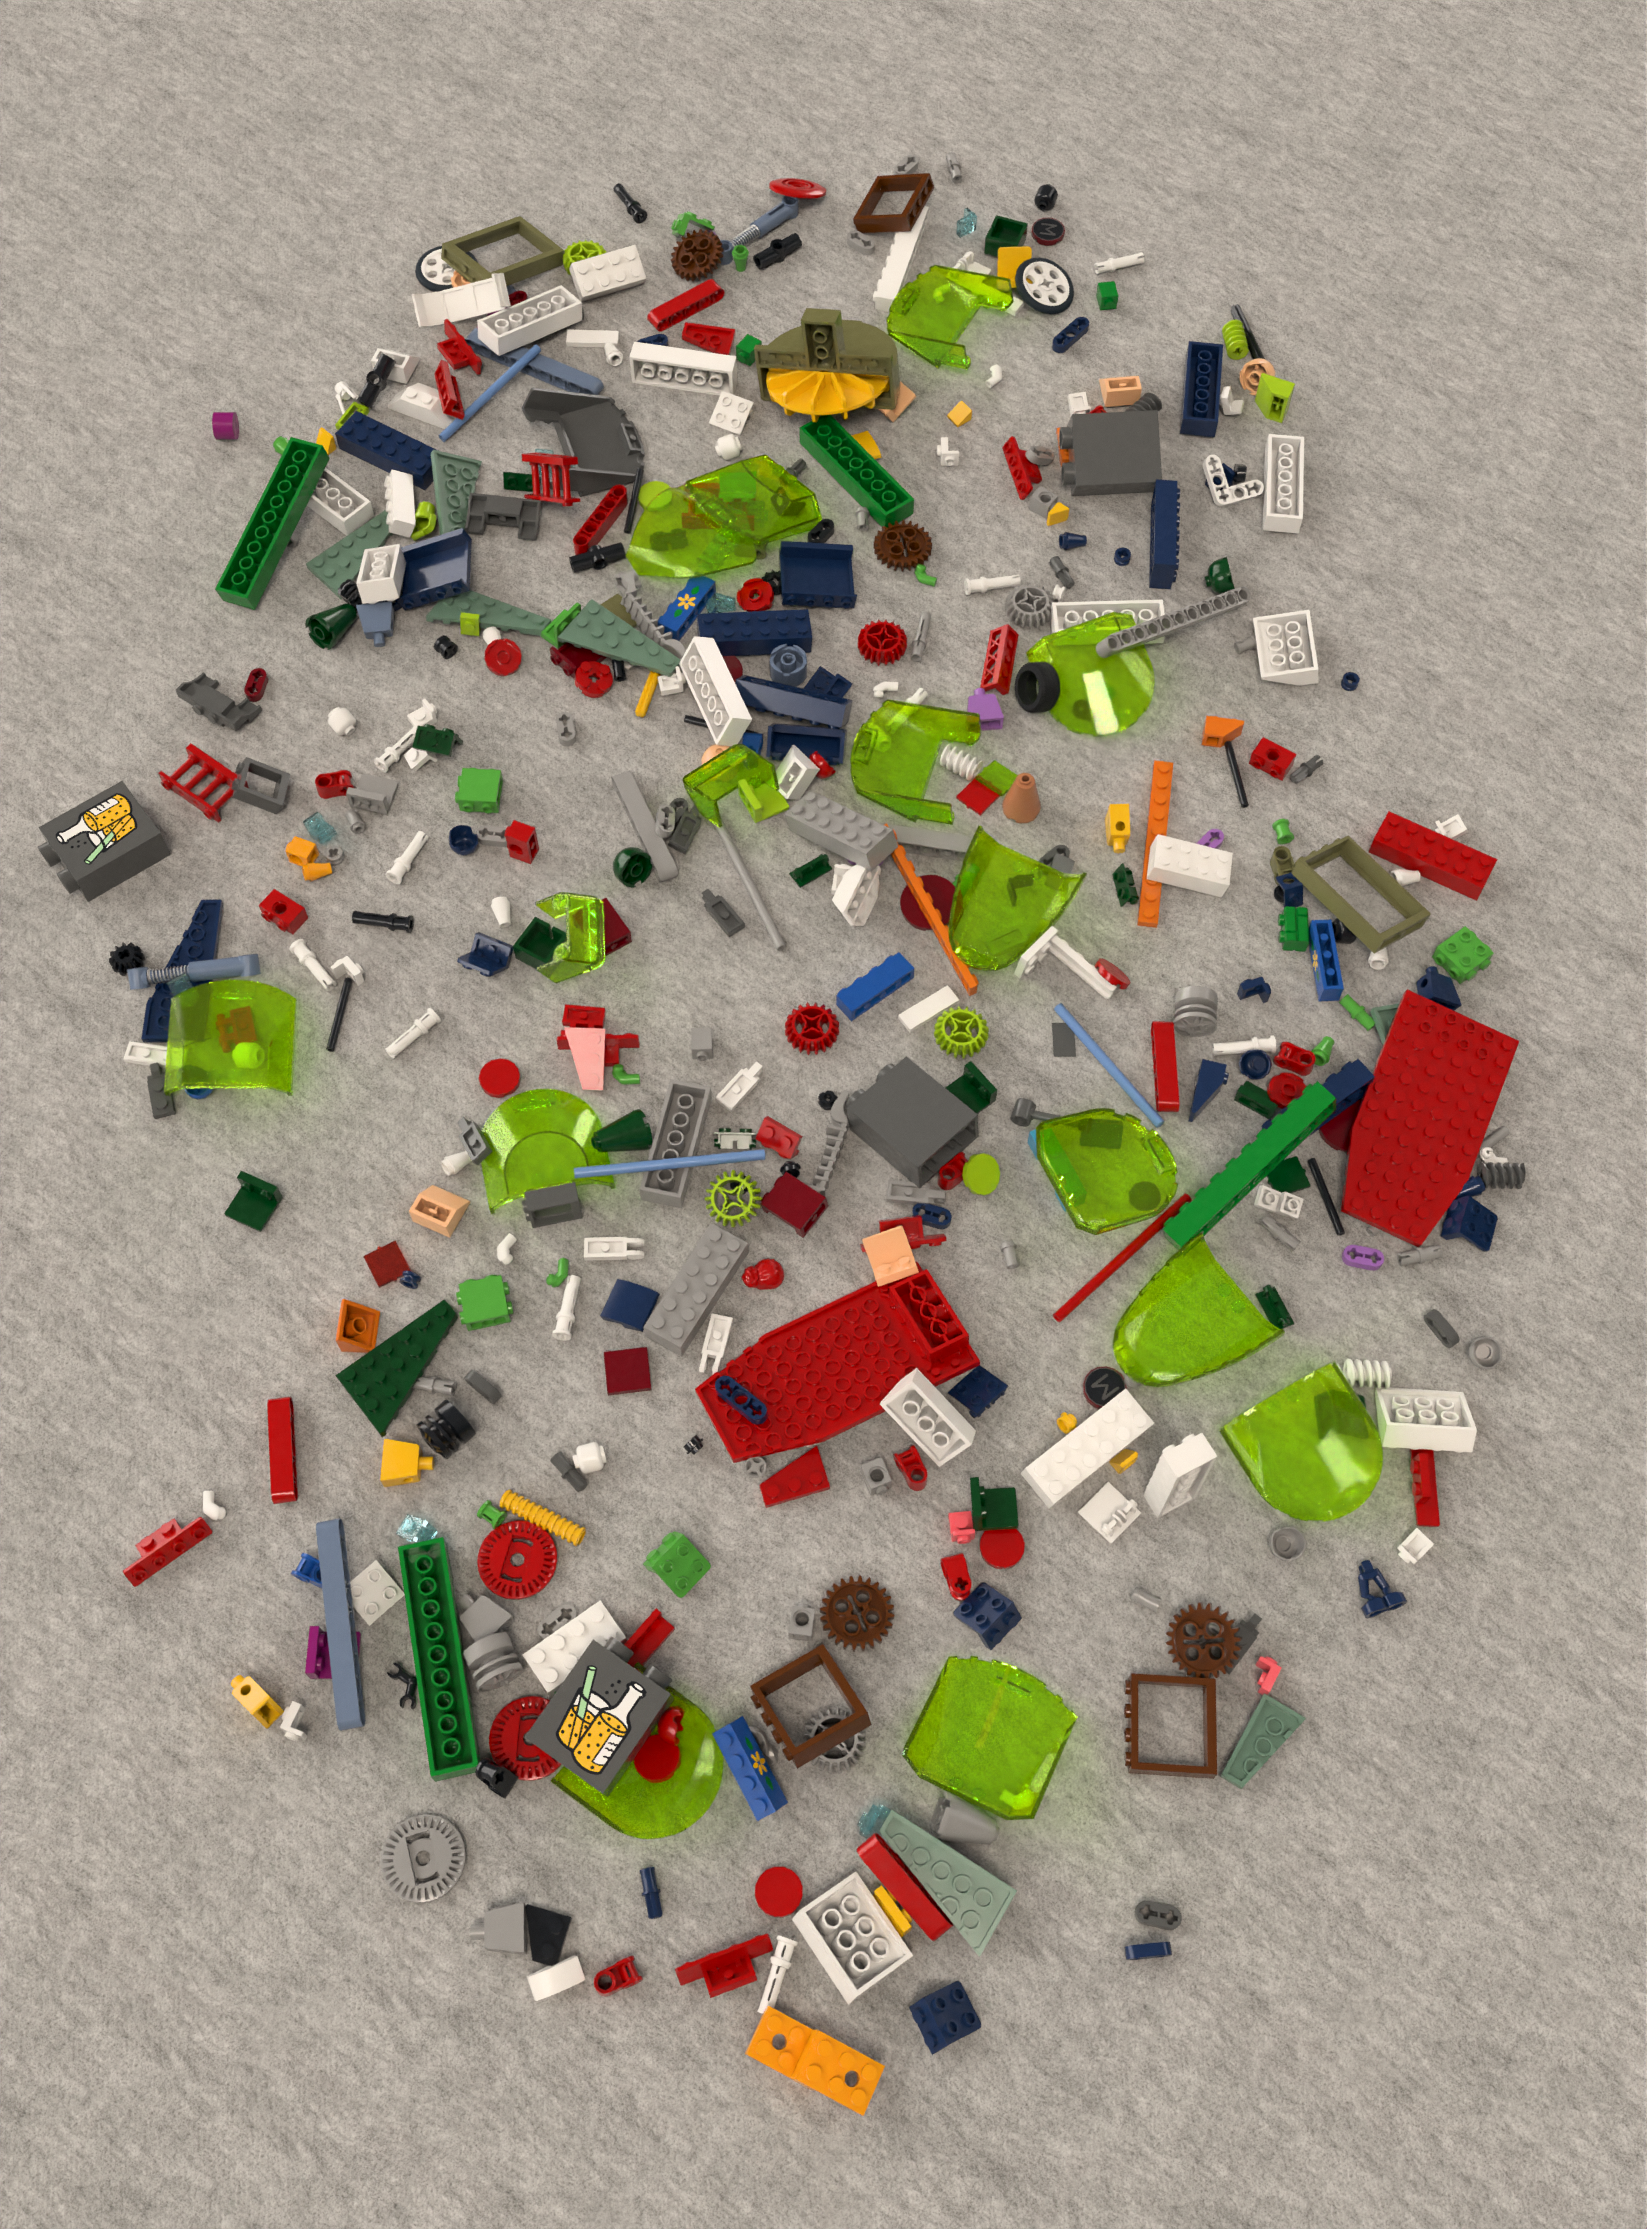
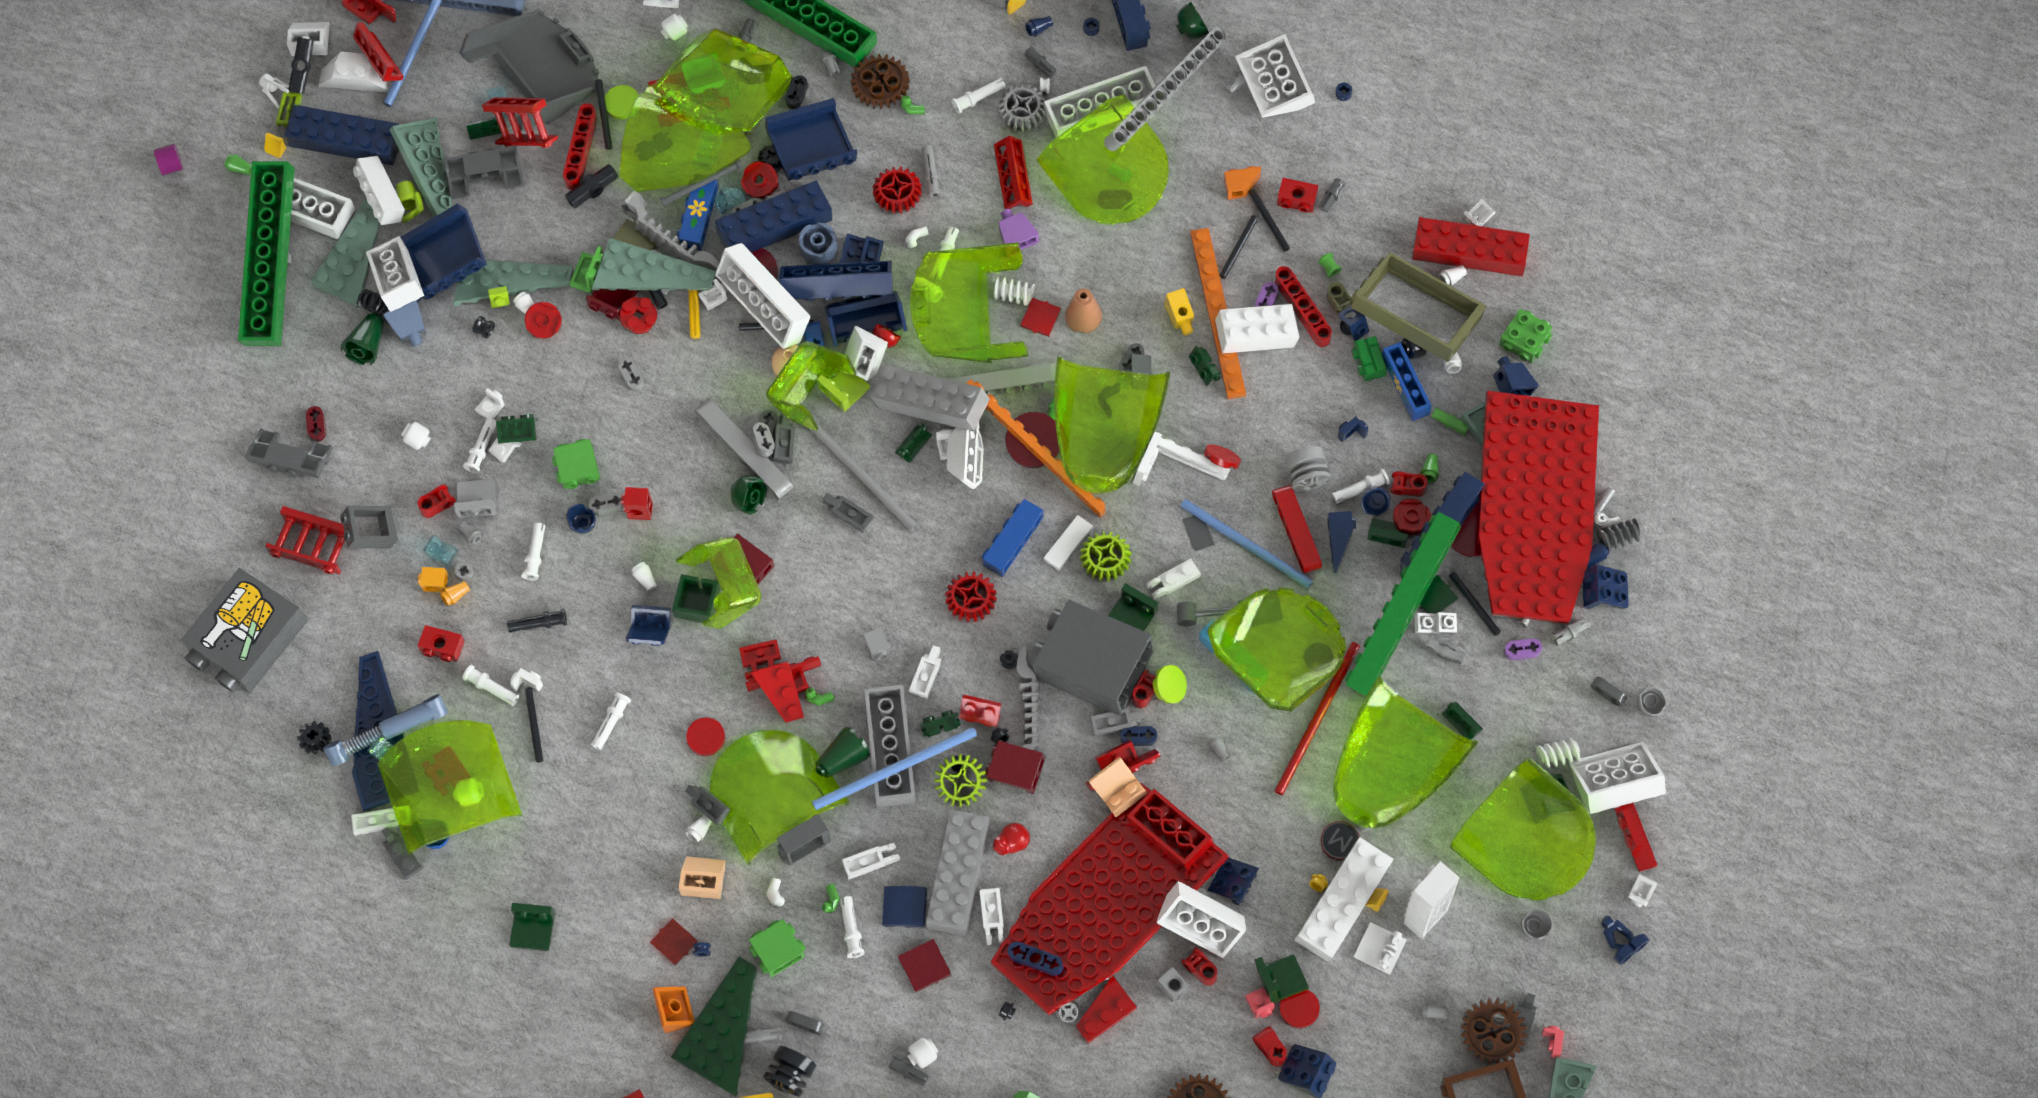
camera: 15 degrees left, 5 degrees up
clear neon green piece [976,760,1018,796] -> none
black tyre [1015,662,1060,713] -> none
none -> dark grey bar [659,158,743,208]
none -> white hinge [1145,559,1201,599]
none -> black piece [1219,215,1258,279]
none -> red beam [1275,266,1332,347]

